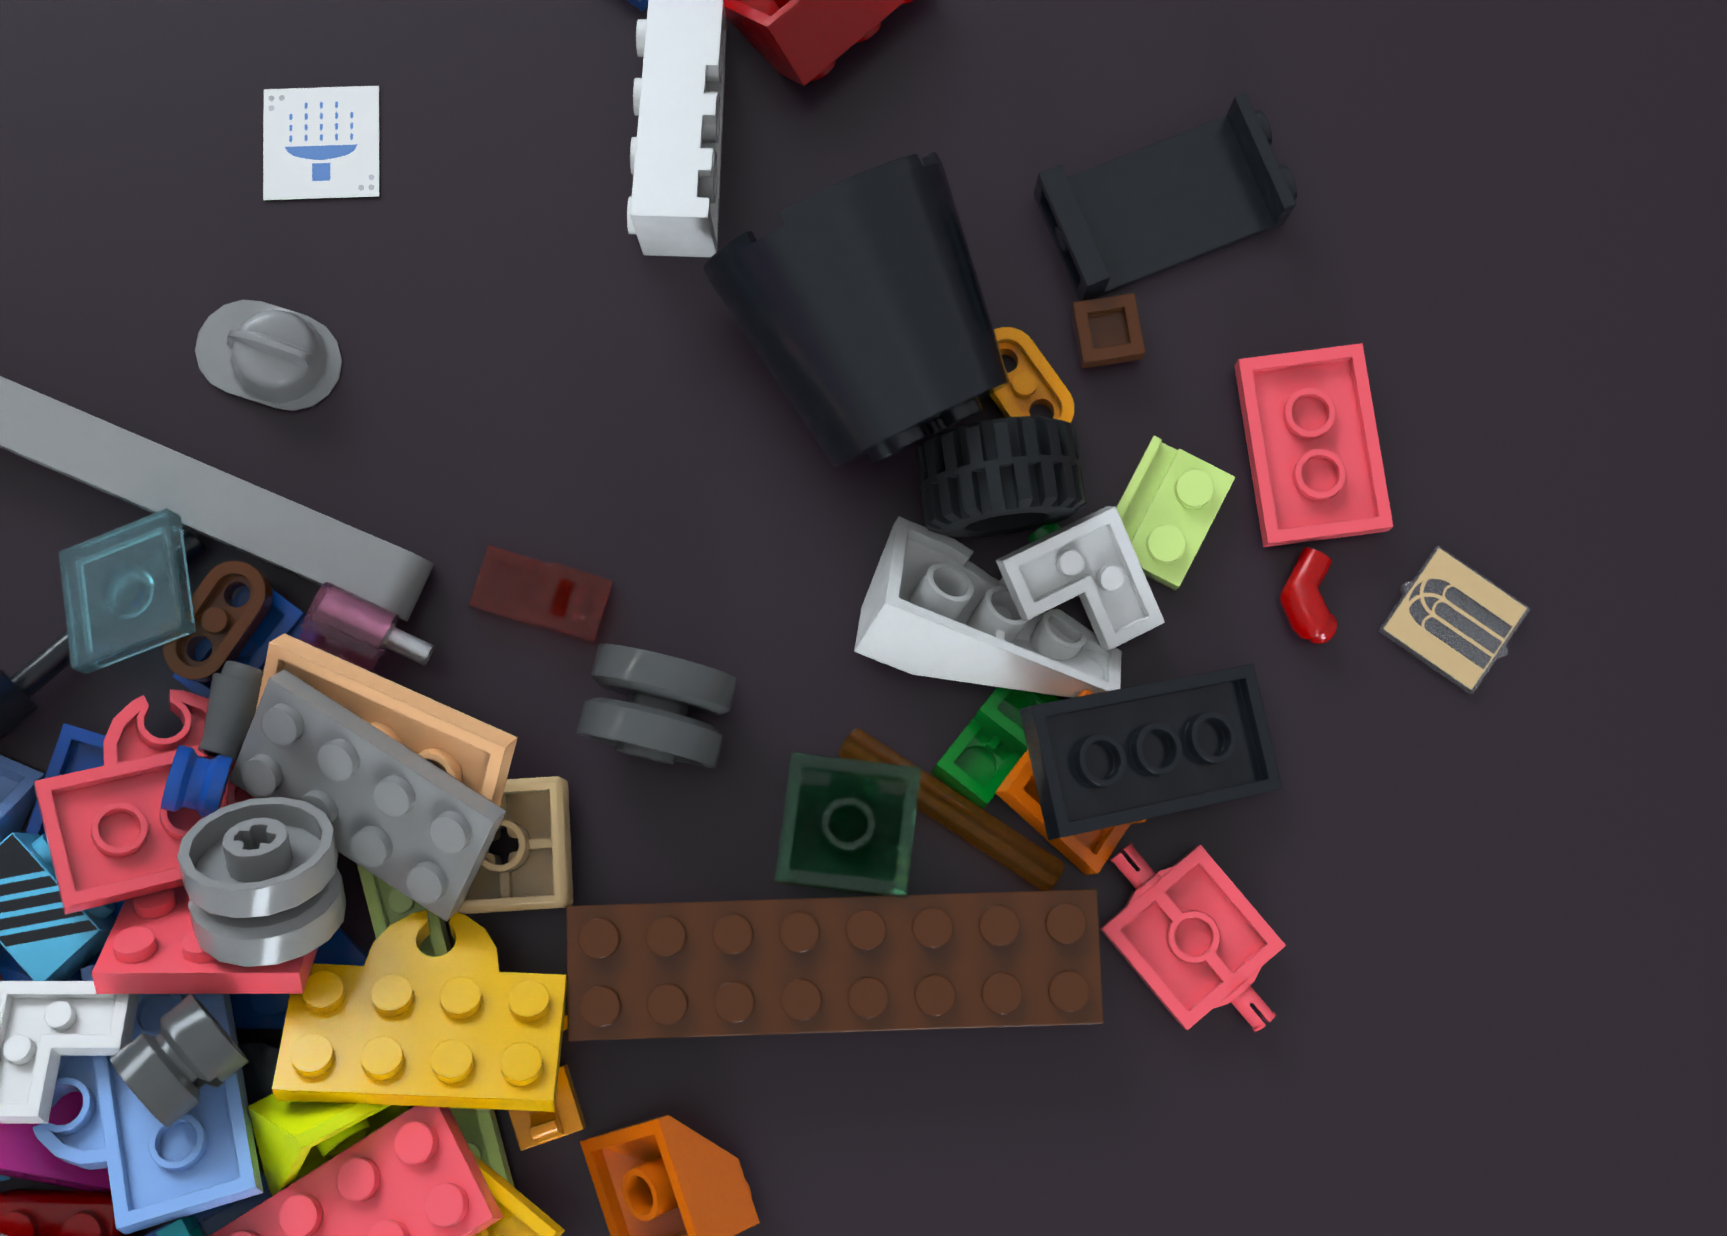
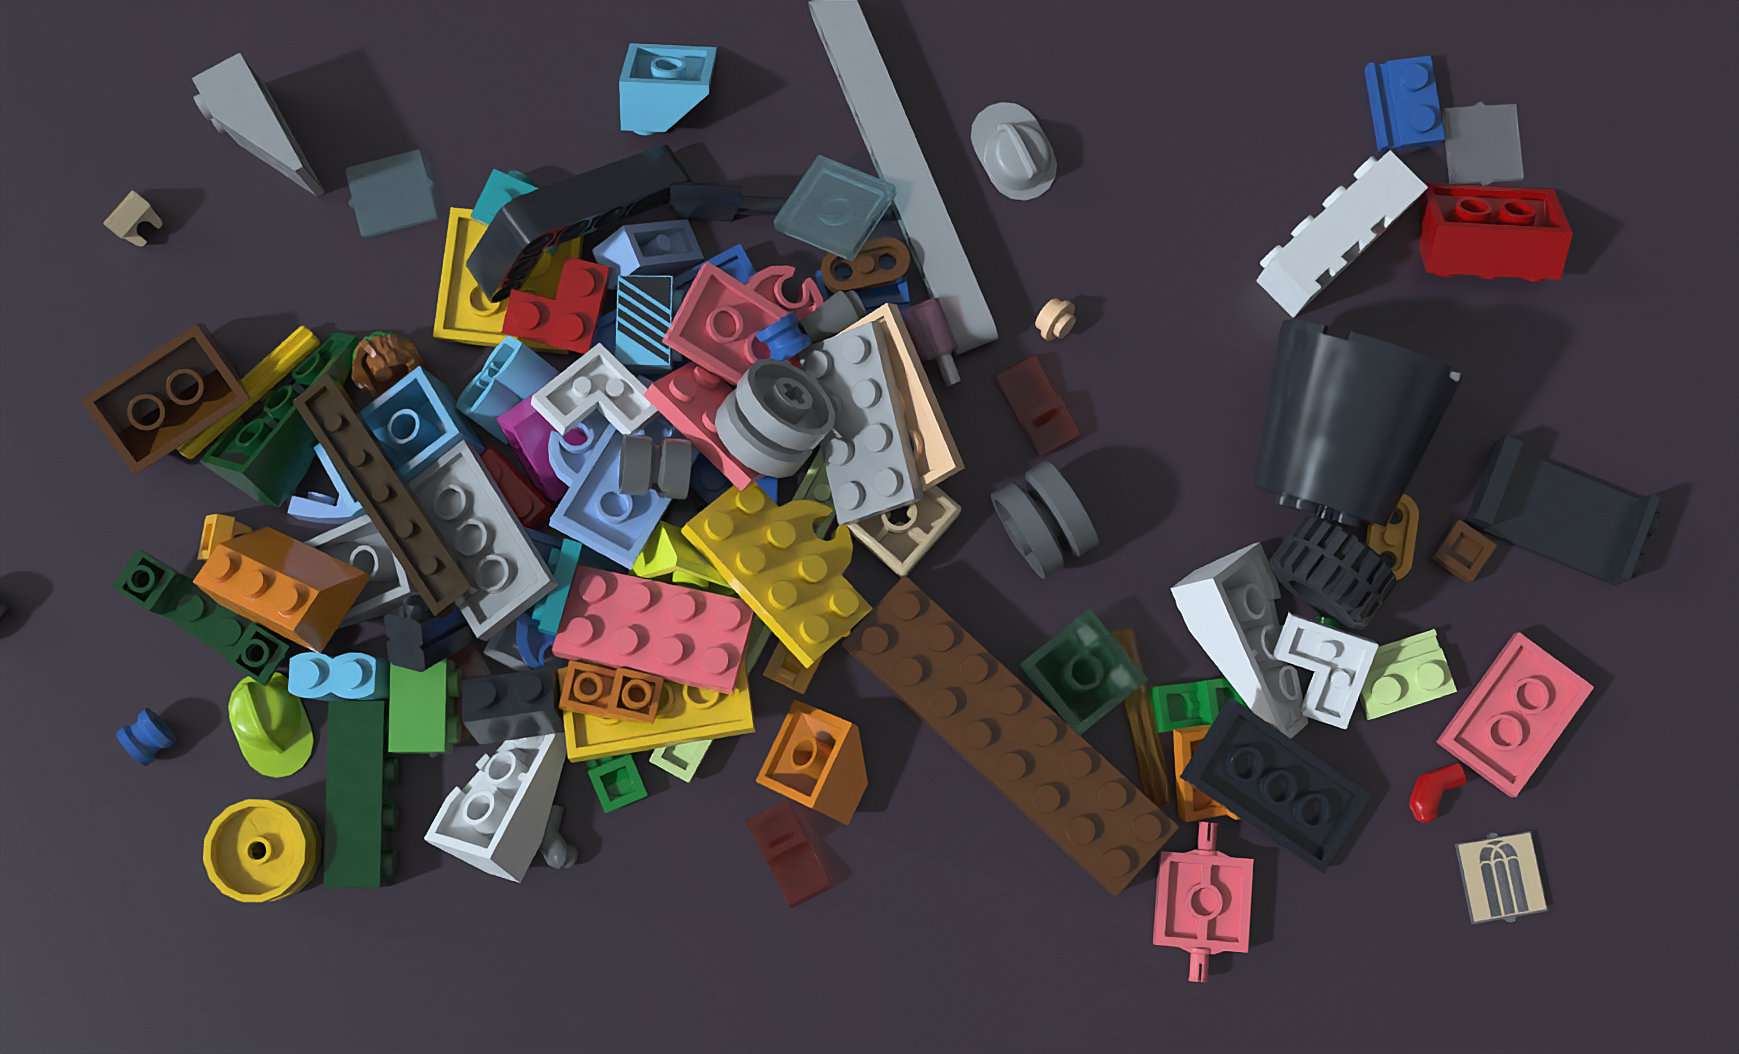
camera: 45 degrees right, 0 degrees up
white sticker [263,86,380,201] -> none
none -> light nougat plate [1035,298,1076,341]

